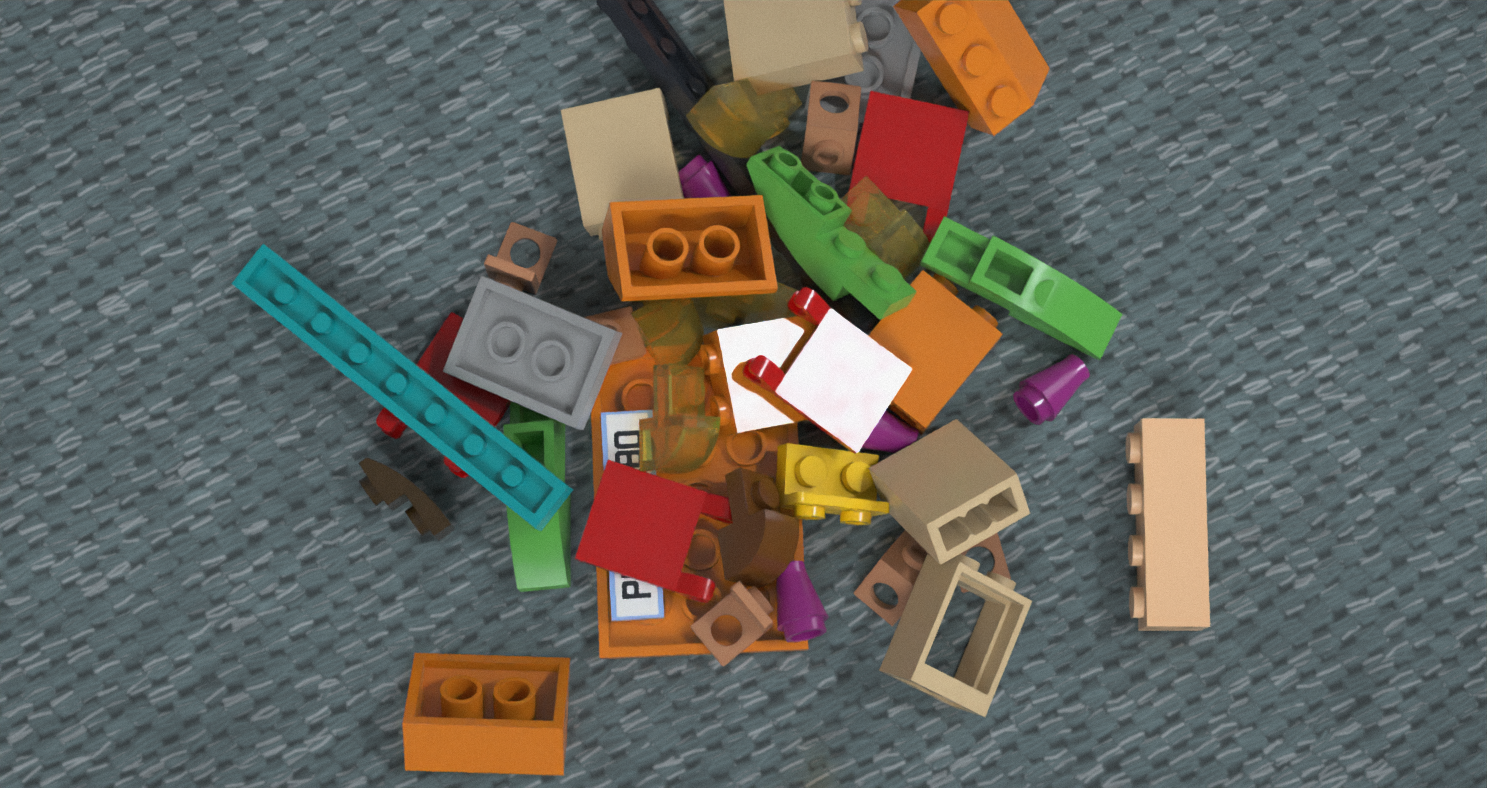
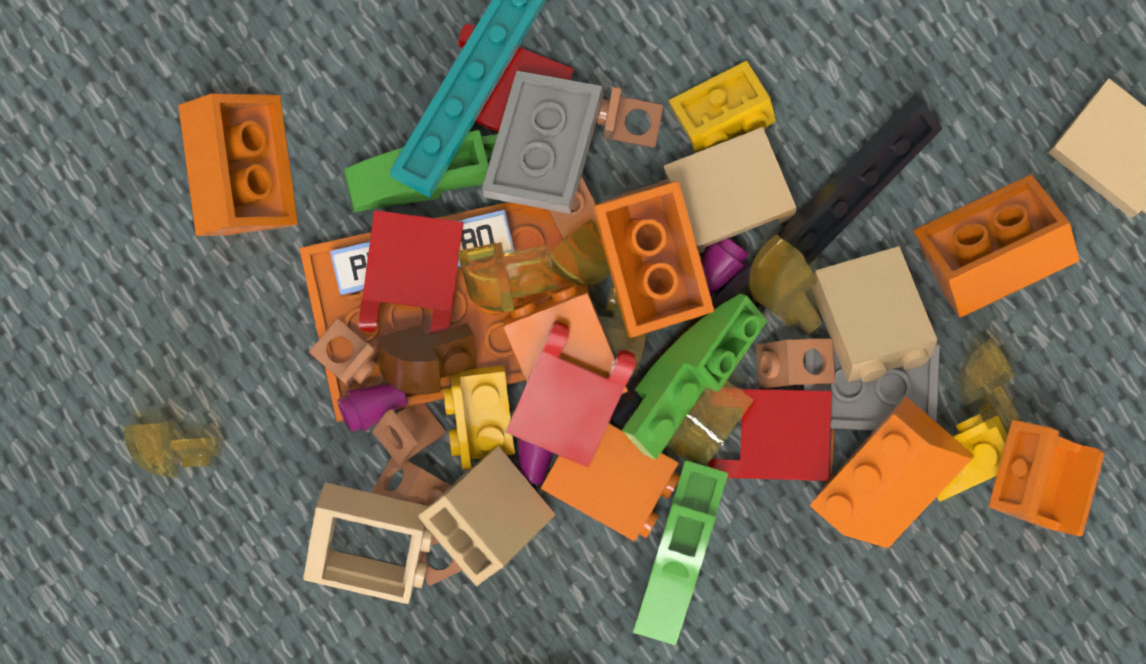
camera: 80 degrees right, 5 degrees up
dark brown slope [358,457,456,541] -> none
magenta cone [1013,354,1090,425] -> none
none -> nougat bracket [372,404,446,466]
none -> yellow bracket [668,61,776,154]

